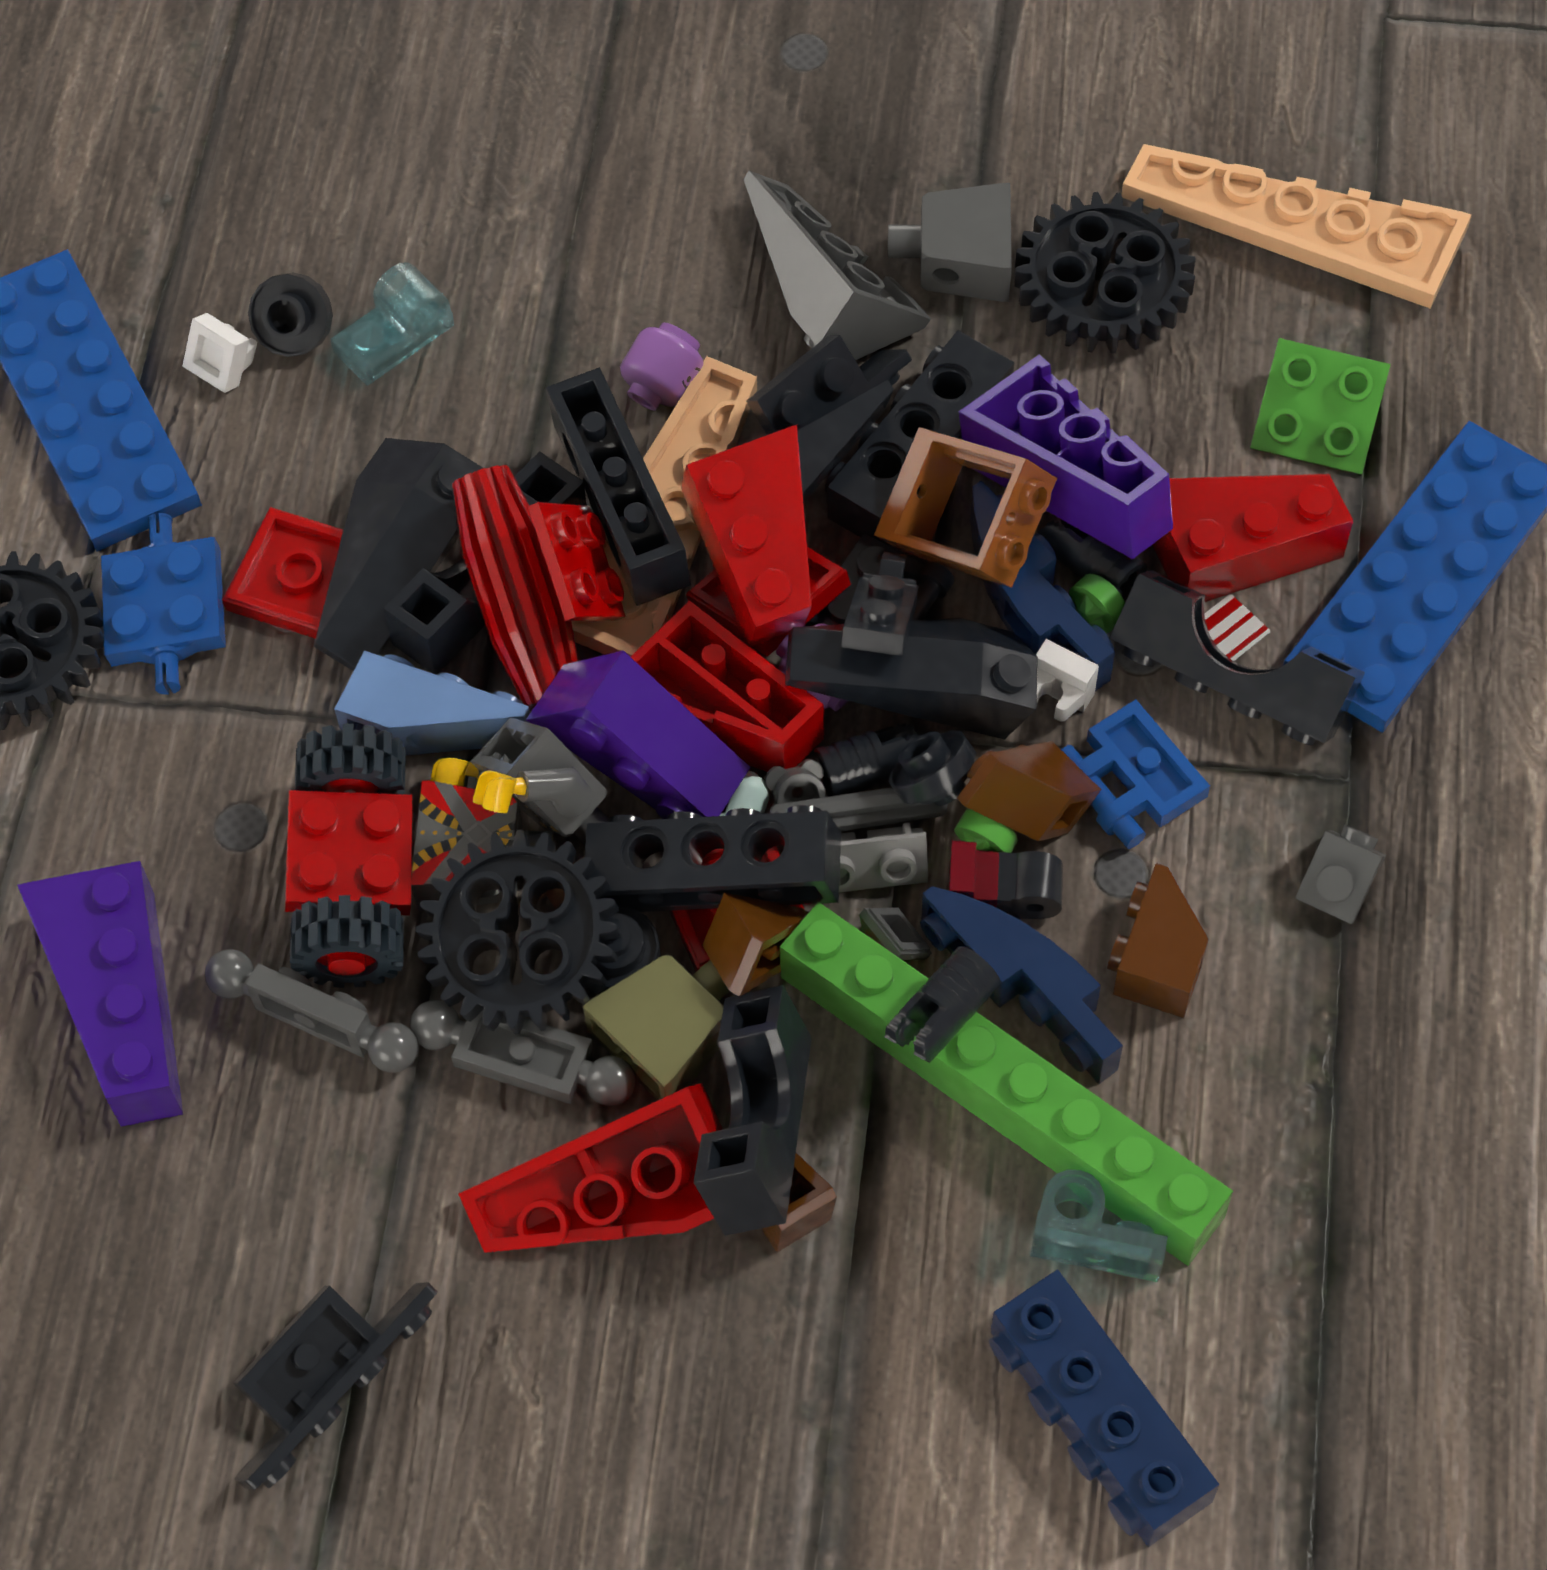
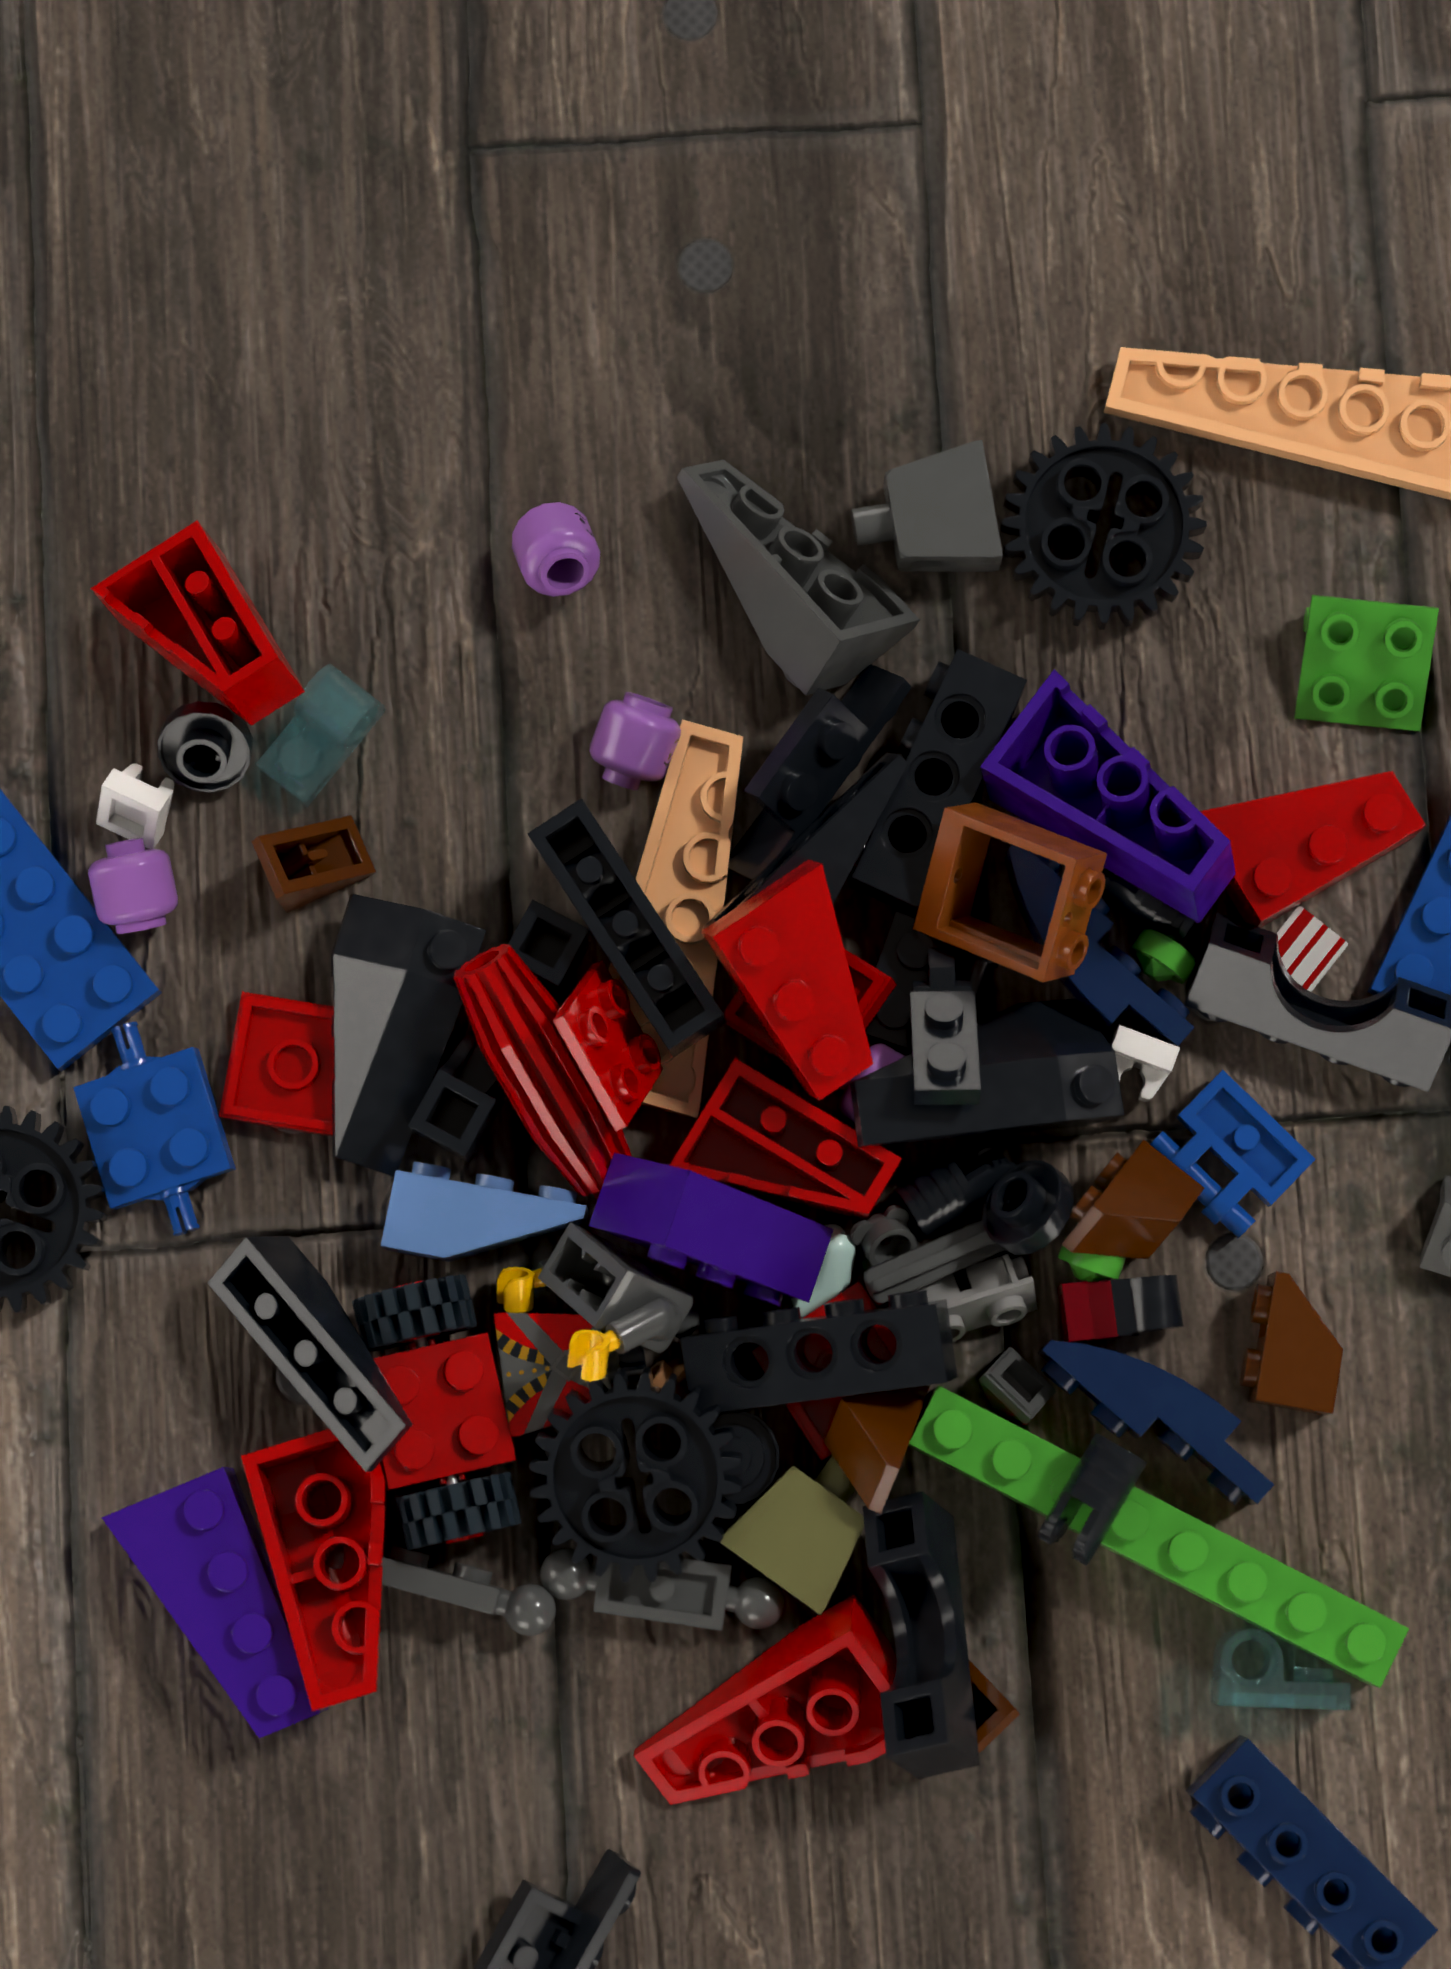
camera: 10 degrees left, 20 degrees up
none -> medium lavender head [88,838,178,934]
none -> red wedge [90,520,305,726]
none -> black slope [208,1236,413,1472]
none -> red wedge [241,1429,386,1712]
none -> reddish brown slope [251,815,376,913]
none -> medium lavender head [512,502,600,597]

